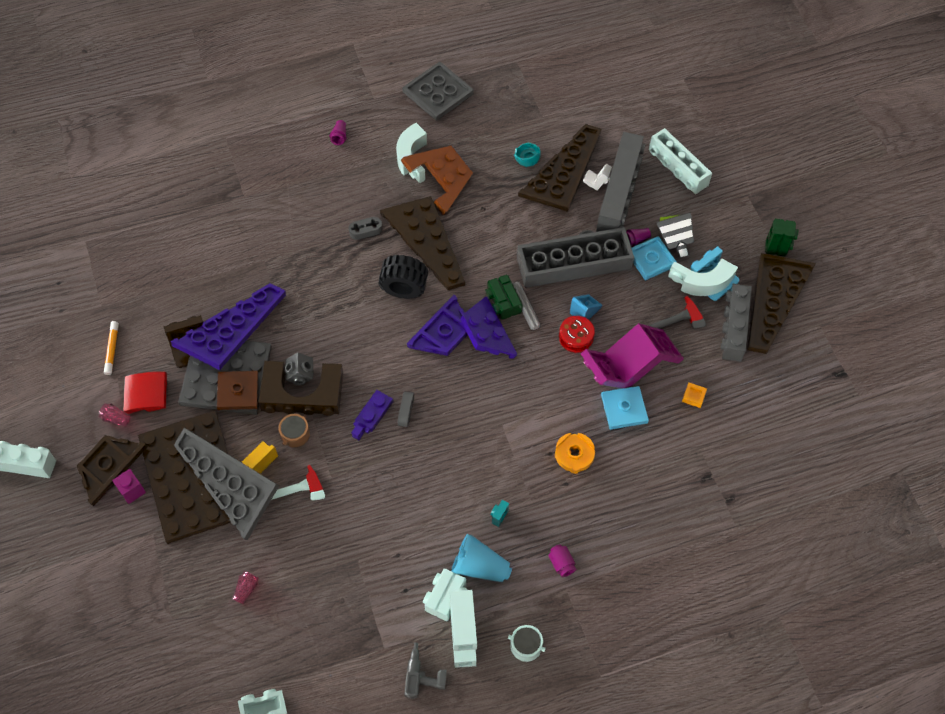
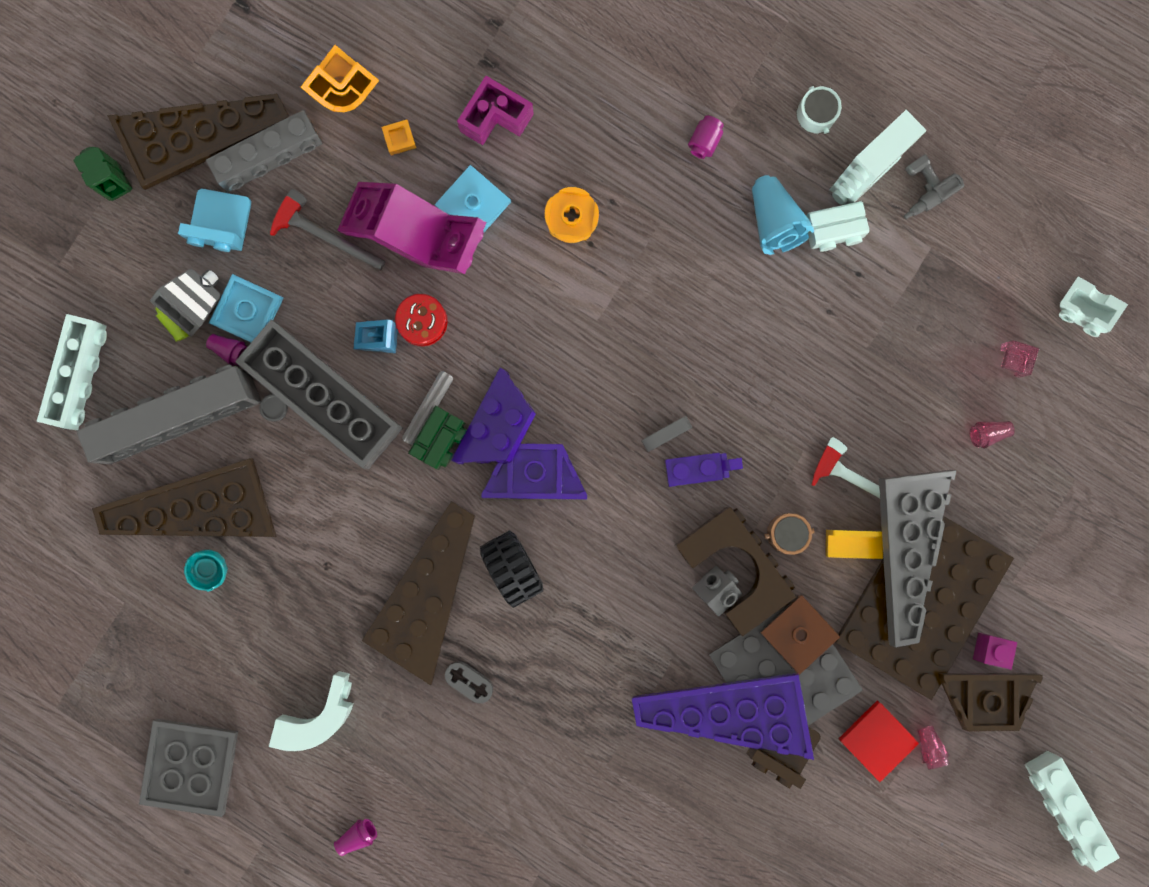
camera: 130 degrees left, 25 degrees up
light orange bar [104,321,119,375] -> none
dark orange wing [401,146,473,215] -> none
teal plate [490,500,509,527] -> none
white bracket [583,164,612,191] -> none
light aqua arch [668,259,738,296] -> none
none -> light orange brick [301,45,379,113]
none -> magenta brick [457,76,534,146]
none -> clear pink panel [1000,340,1039,378]

